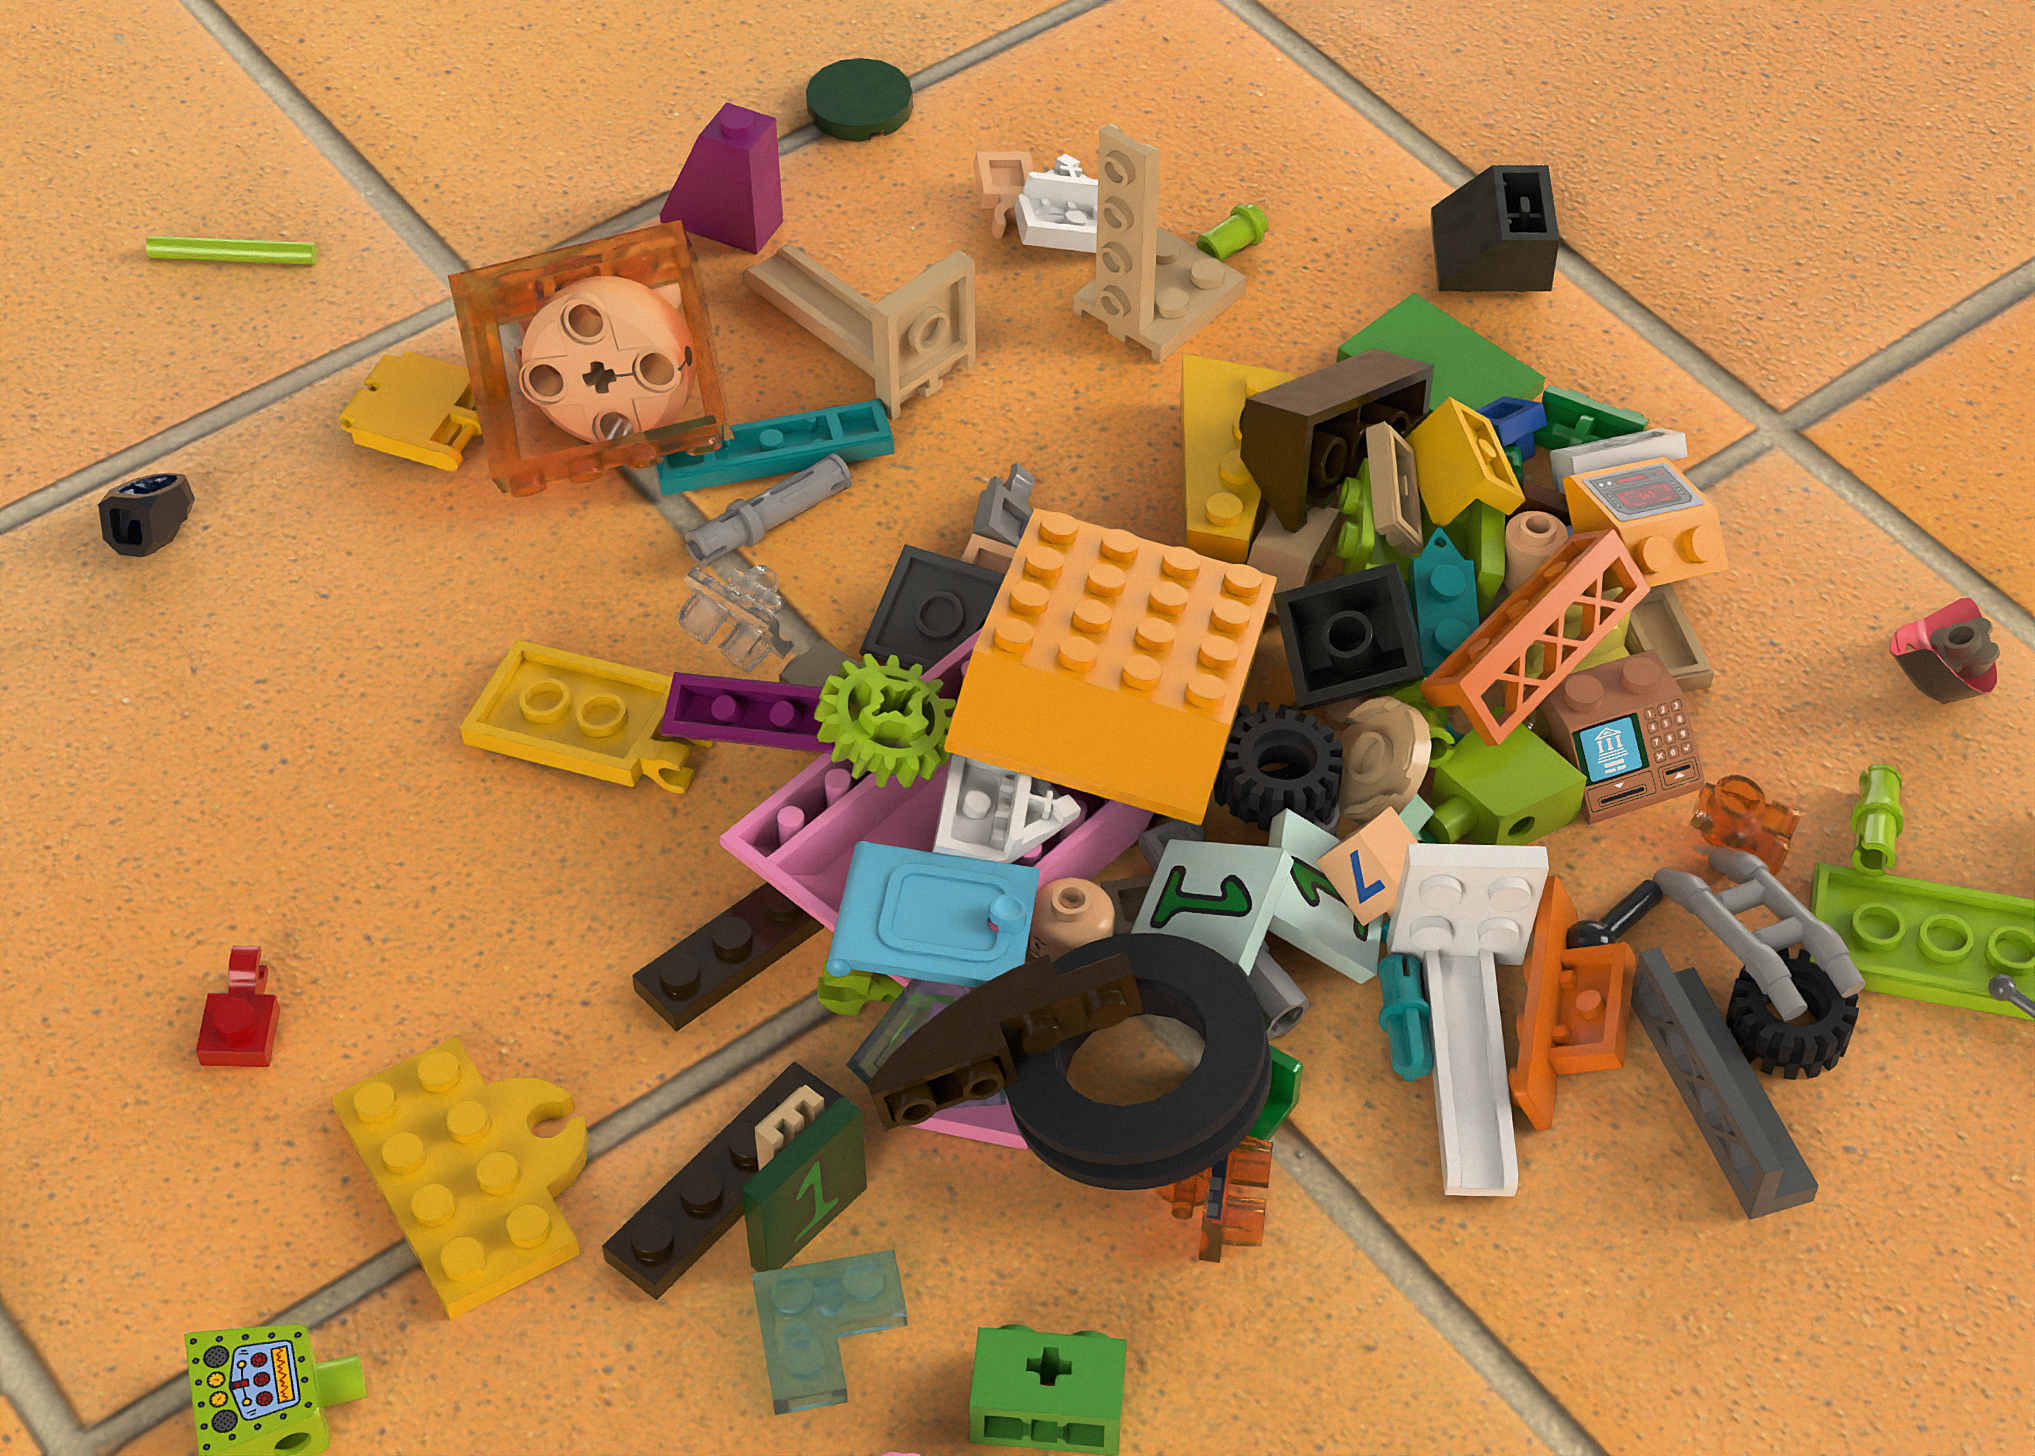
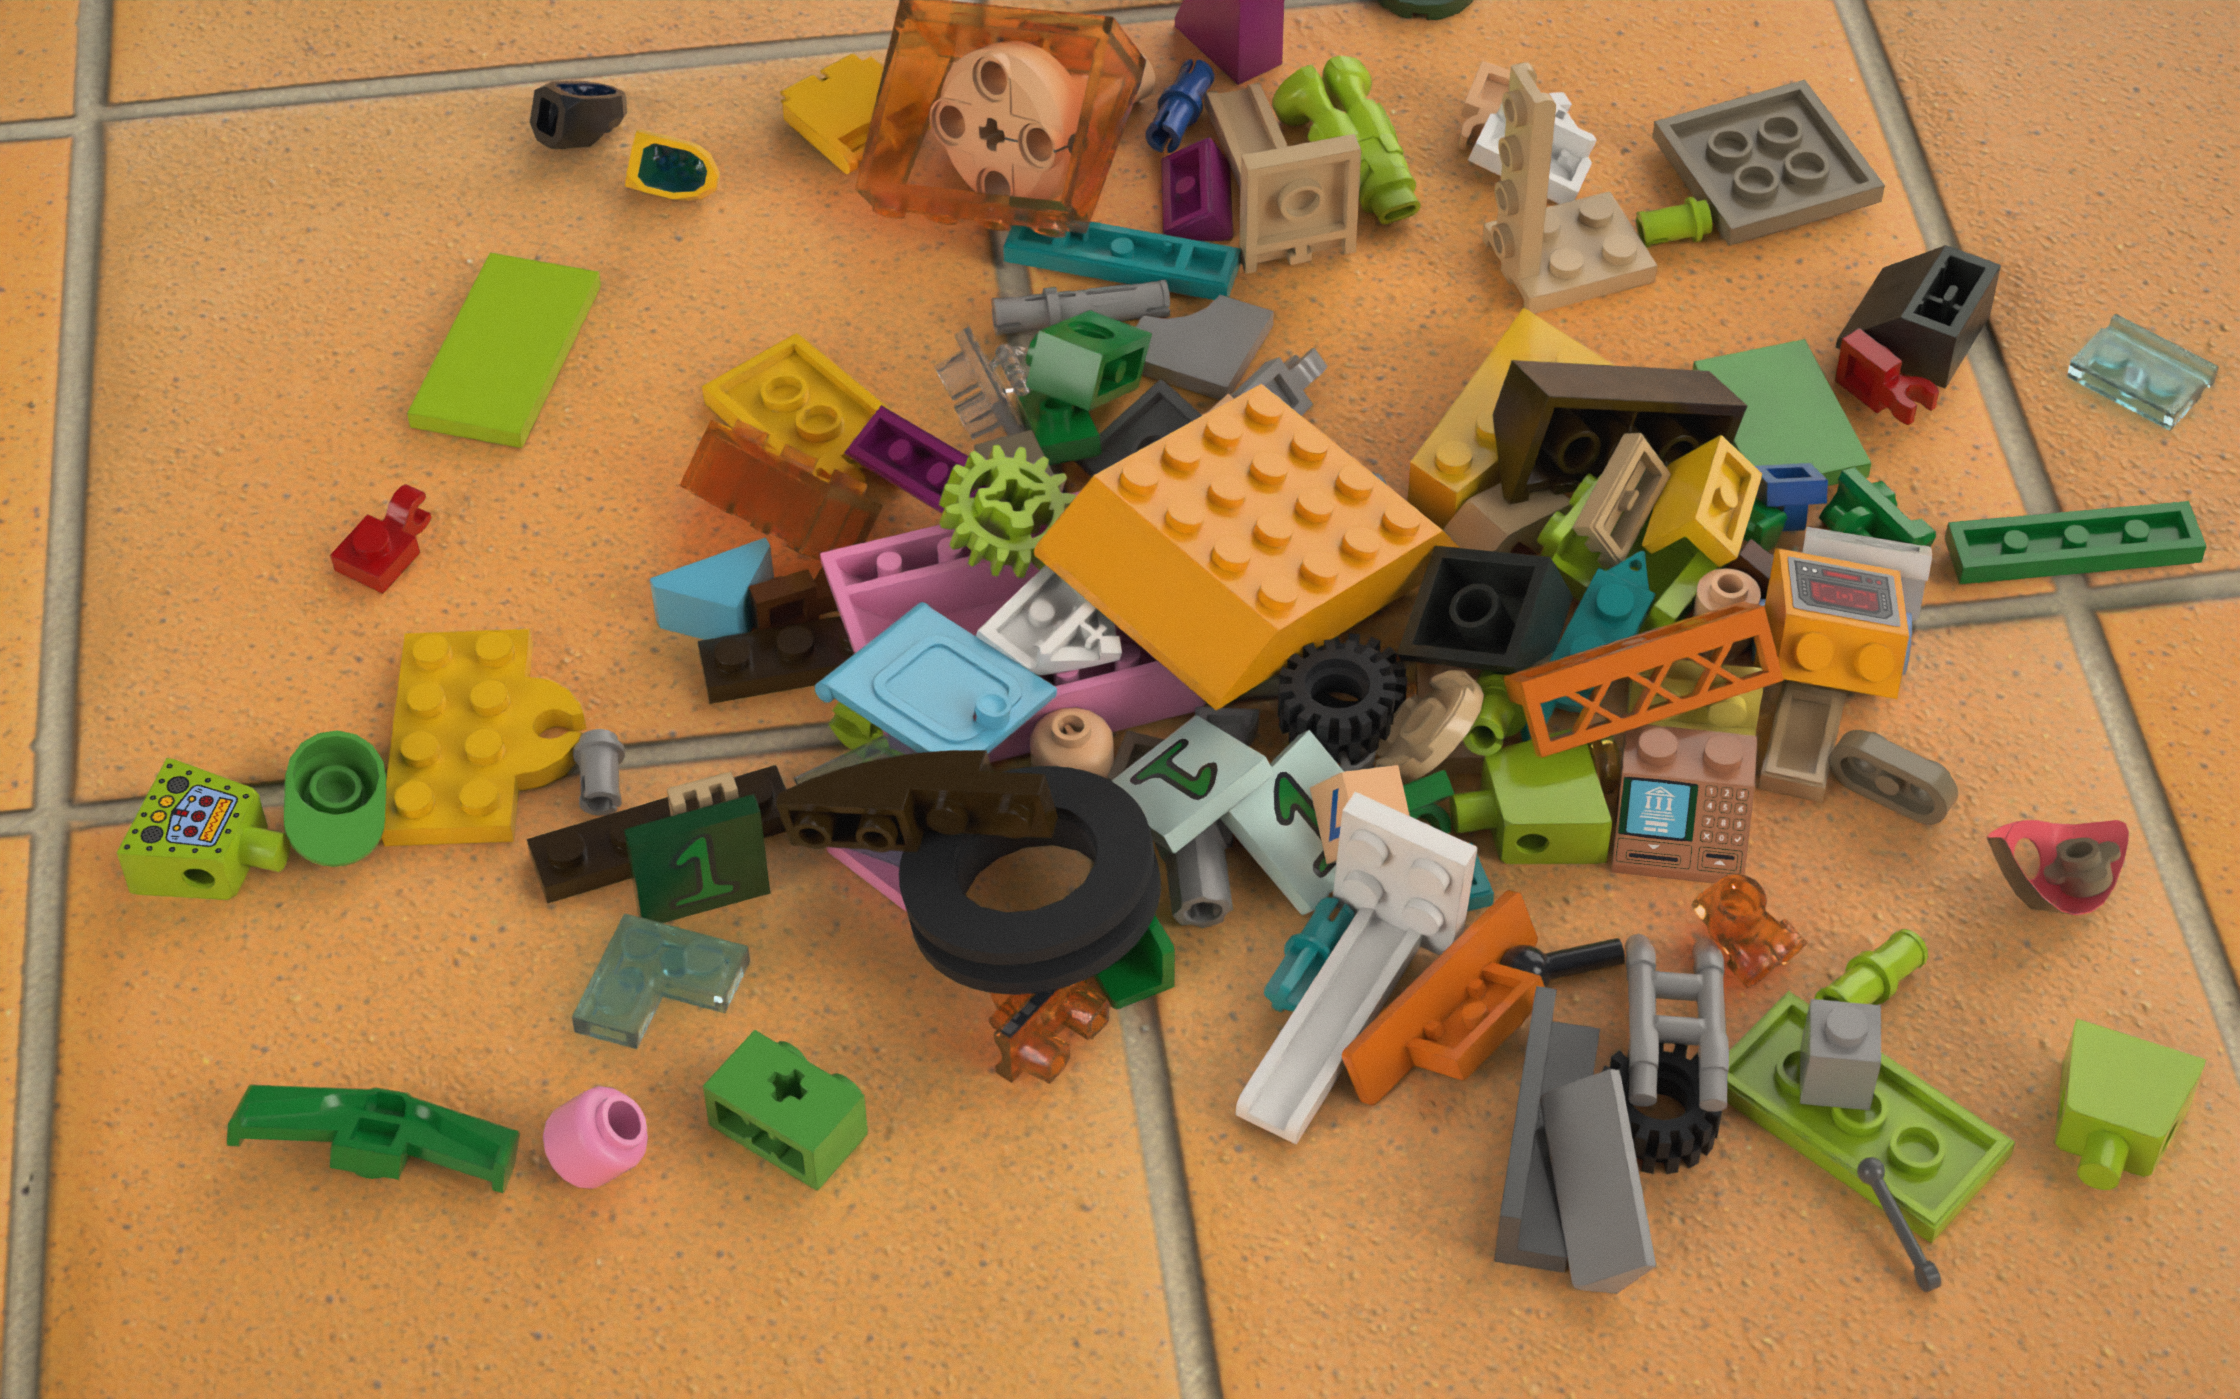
camera: 30 degrees right, 0 degrees up
none -> bright green cap [284,730,386,867]
none -> lime tile [407,252,601,448]
none -> light grey pin [573,729,625,816]
none -> rock [625,129,720,201]
none -> medium azure slope [650,537,774,640]
none -> clear orange wedge [679,419,883,561]
none -> reddish brown plate [749,567,839,631]
none -> green plate [1017,390,1102,466]
none -> green brick [1025,310,1152,411]
none -> light grey tile [1136,295,1274,400]
none -> blue pin [1145,59,1214,153]
none -> magenta slope [1161,137,1233,241]
none -> lime piece [1272,55,1421,224]
none -> light grey slope [1540,1069,1656,1294]
none -> dark tan plate [1652,79,1885,246]
none -> light grey brick [1800,999,1881,1110]
none -> dark tan plate [1829,730,1958,825]
none -> red plate [1835,328,1939,425]
none -> green plate [1944,501,2206,584]
none -> clear light blue plate [2067,313,2219,431]

